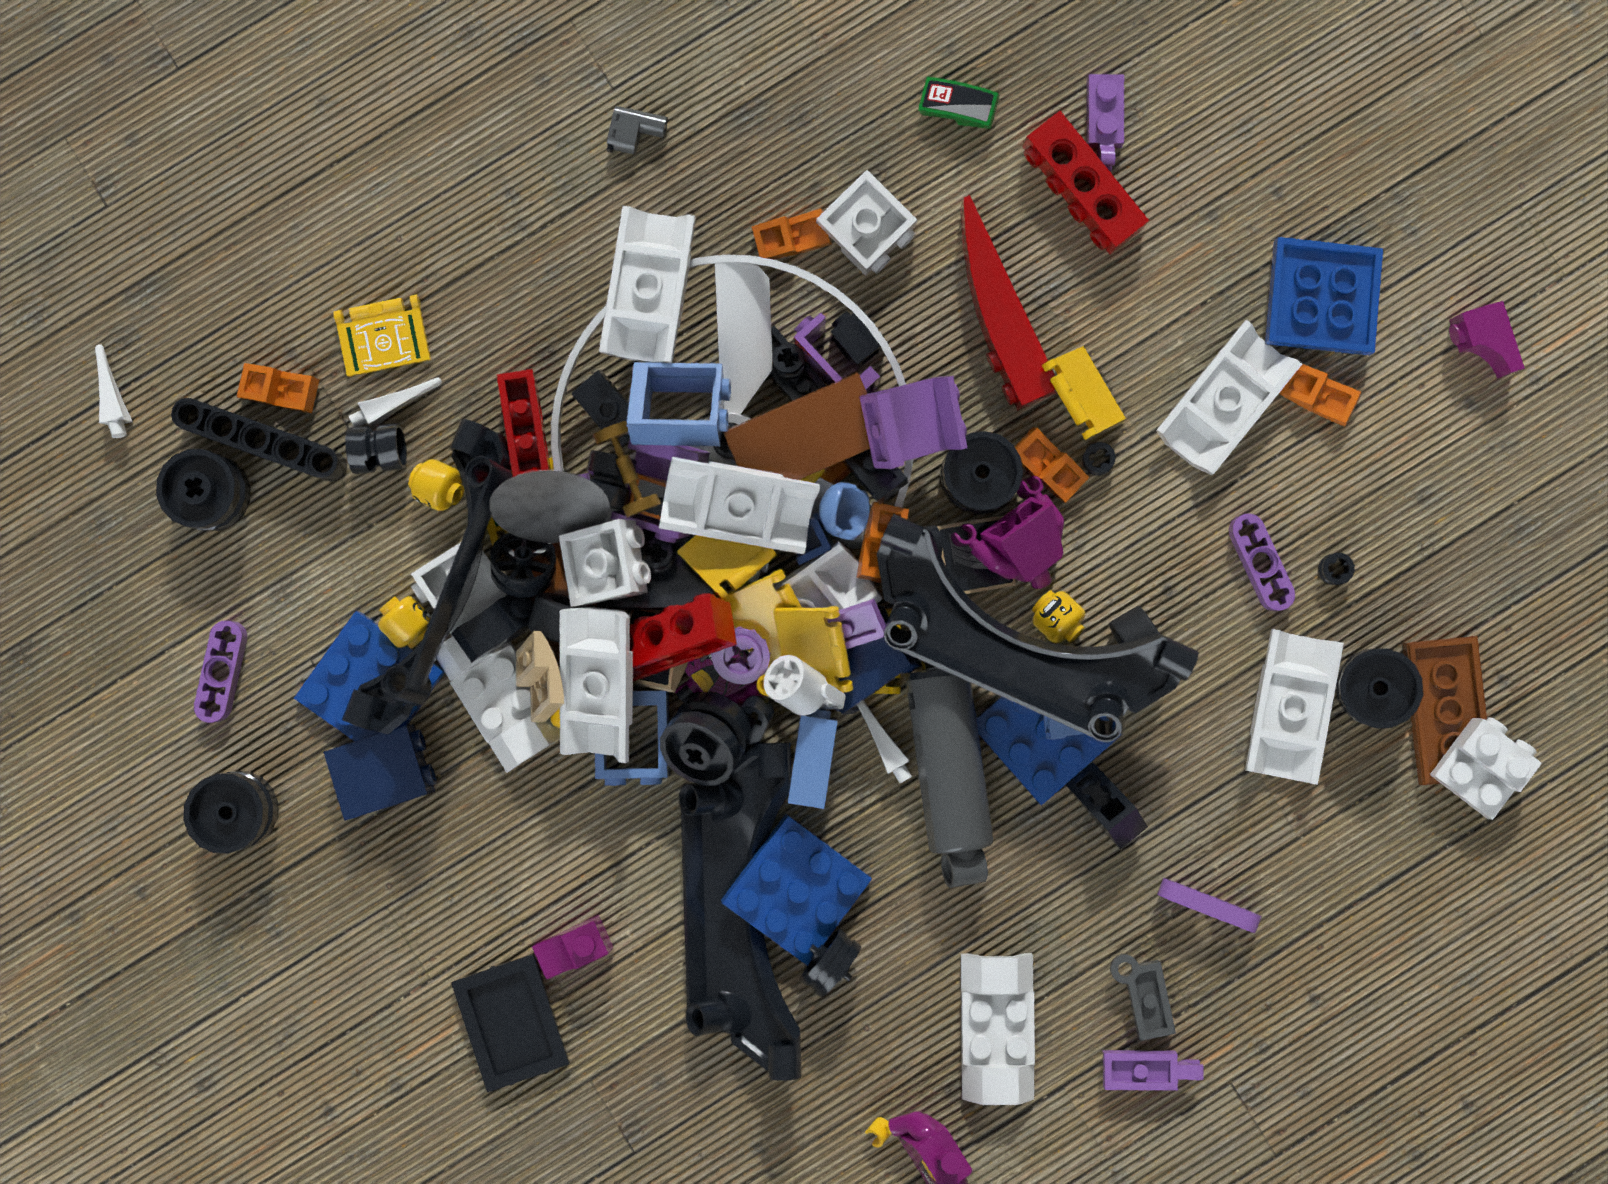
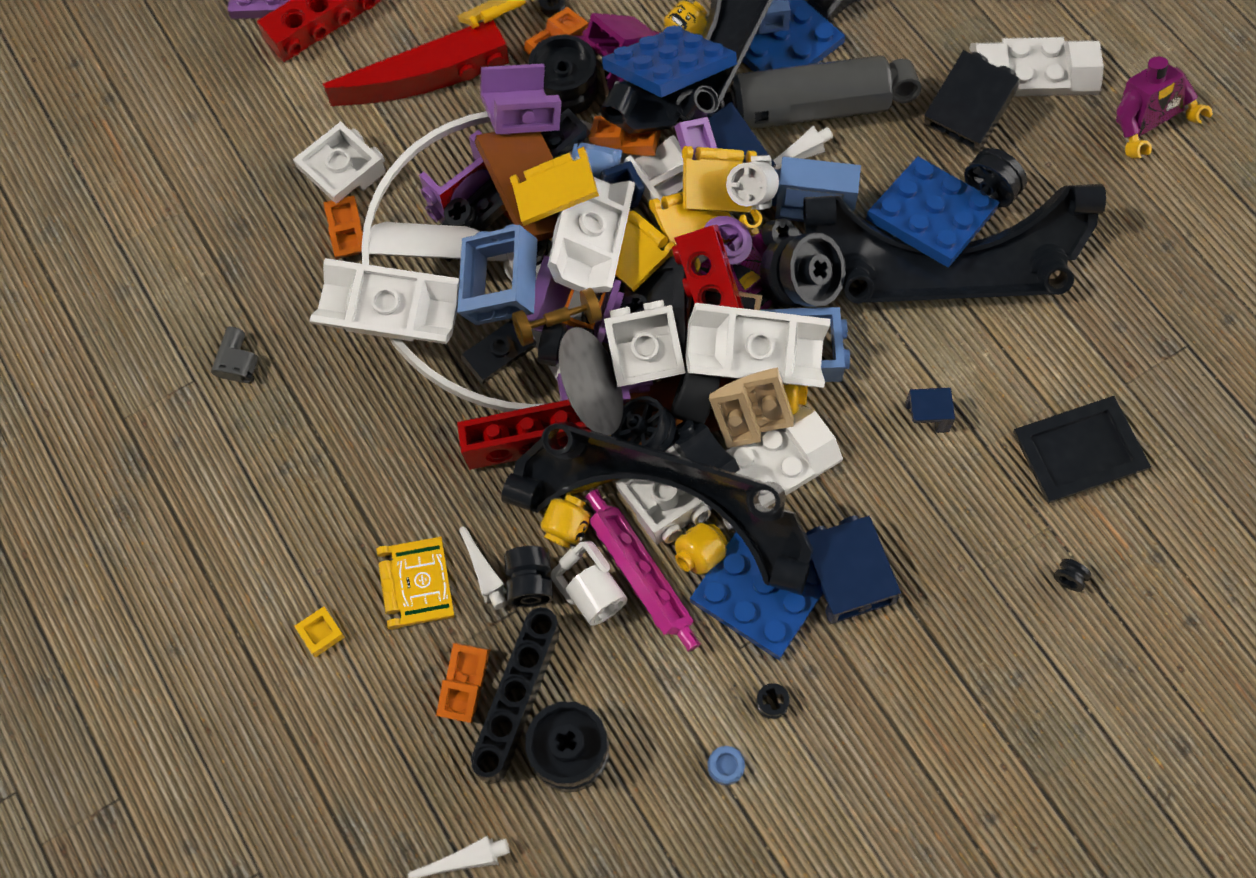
camera: 90 degrees left, 20 degrees down
black wheel [183,771,278,854] -> none
medium lavender beam [194,621,247,723] -> none
magenta arch [532,915,613,980] -> none
black brick [830,311,882,371] -> none
slope [918,77,1000,129] -> none
none -> yellow tile [294,606,345,658]
none -> yellow piece [510,146,599,226]
none -> white piece [551,541,628,626]
none -> dark pink plate [585,489,701,652]
none -> blue plate [602,26,737,98]
none -> medium blue tile [708,746,745,786]
none -> black bush [756,683,790,719]
none -> dark blue panel [905,388,955,433]
none -> black brick [924,50,1020,153]
none -> black bush [1053,558,1091,592]

